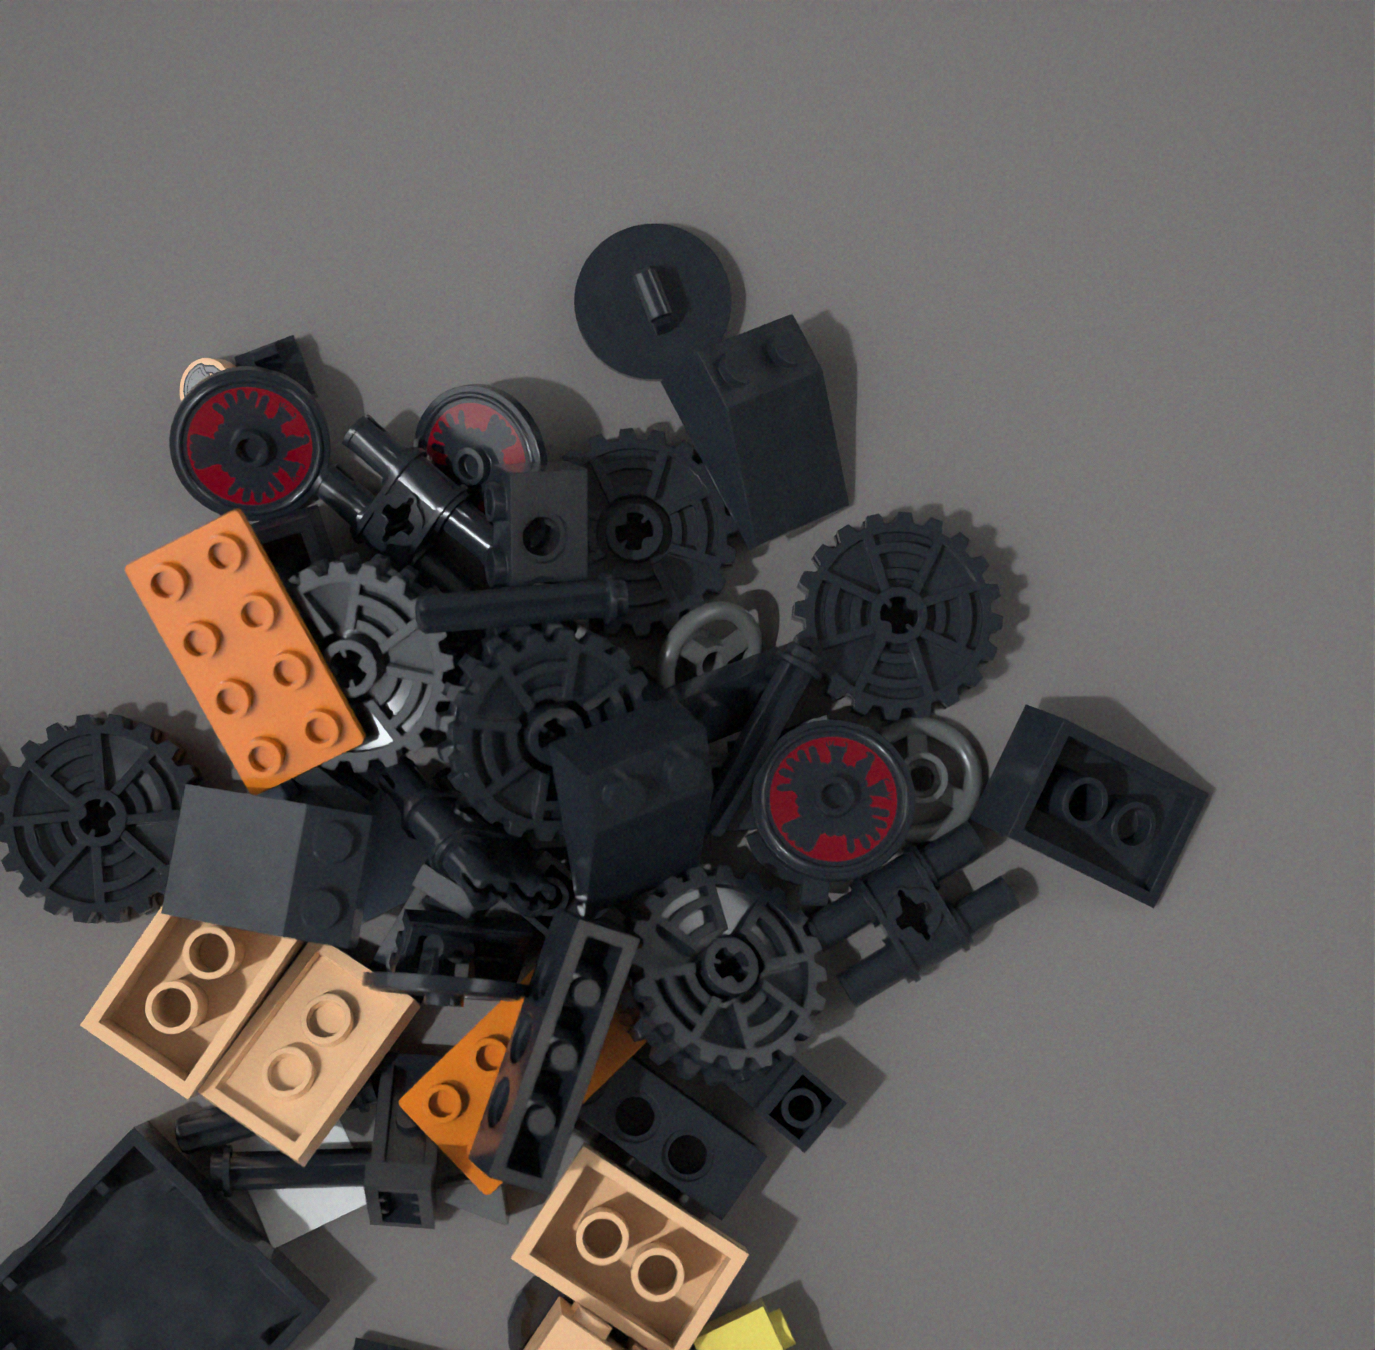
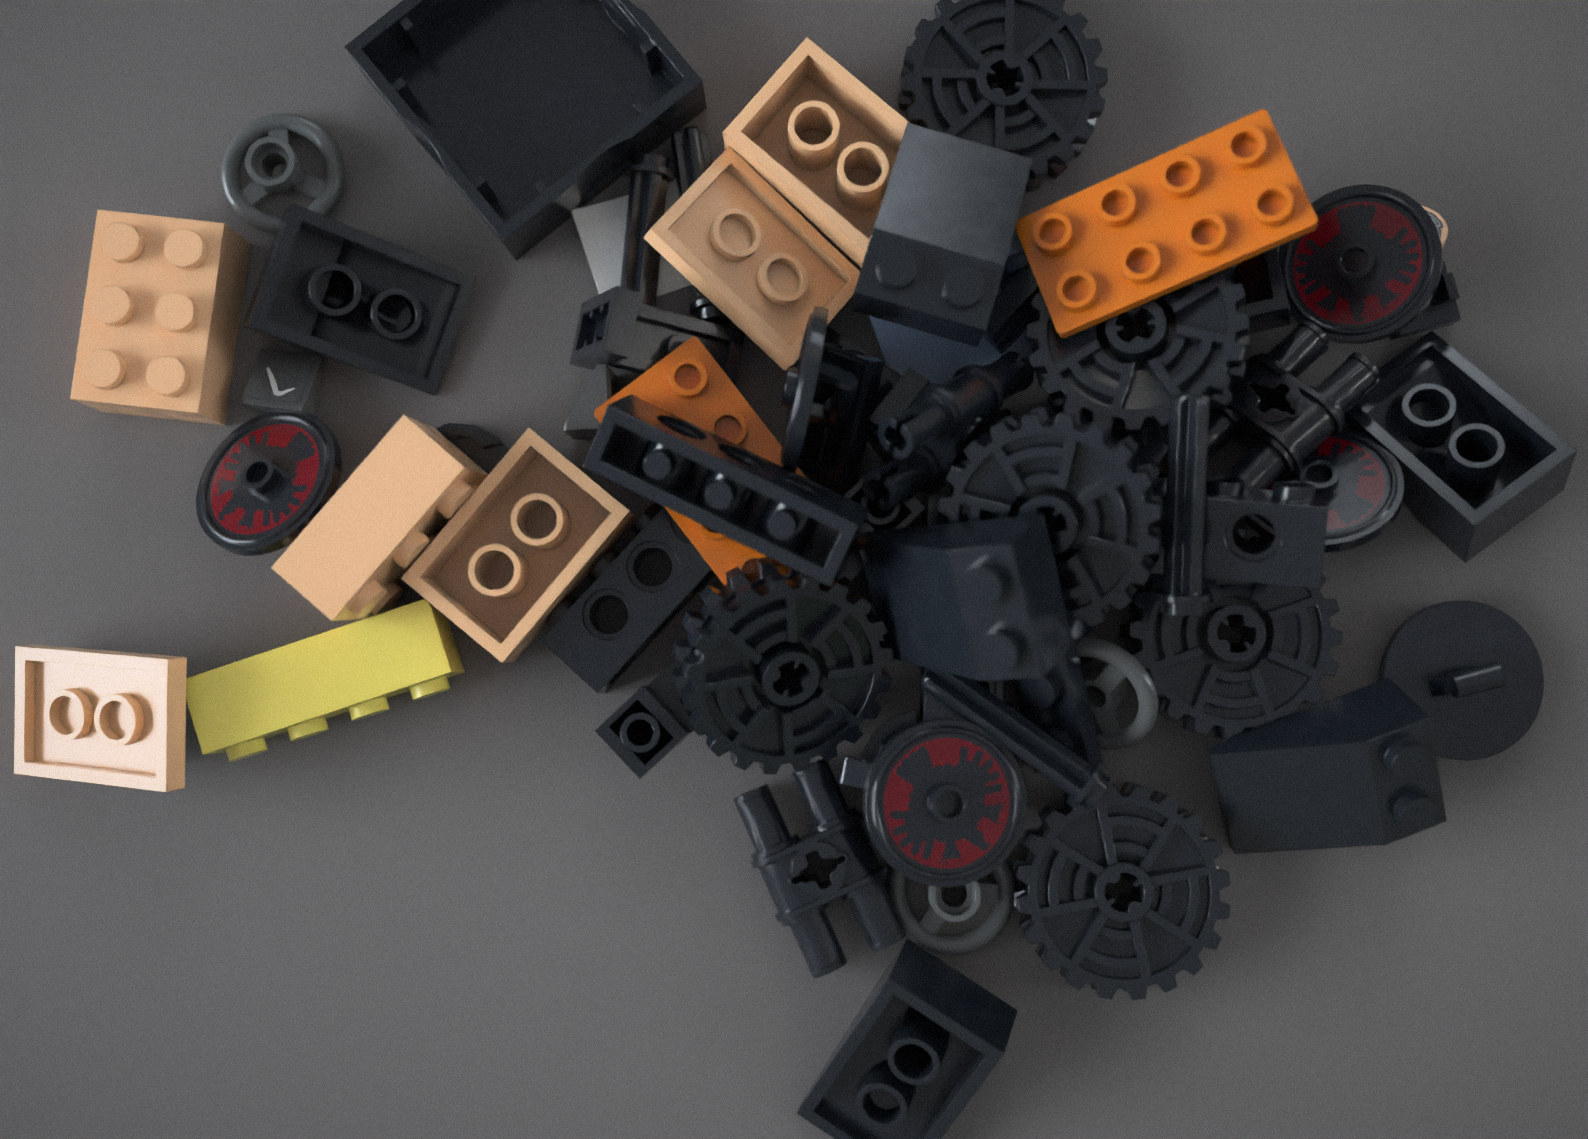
camera: 105 degrees right, 0 degrees up
none -> black slope [1345,331,1577,563]

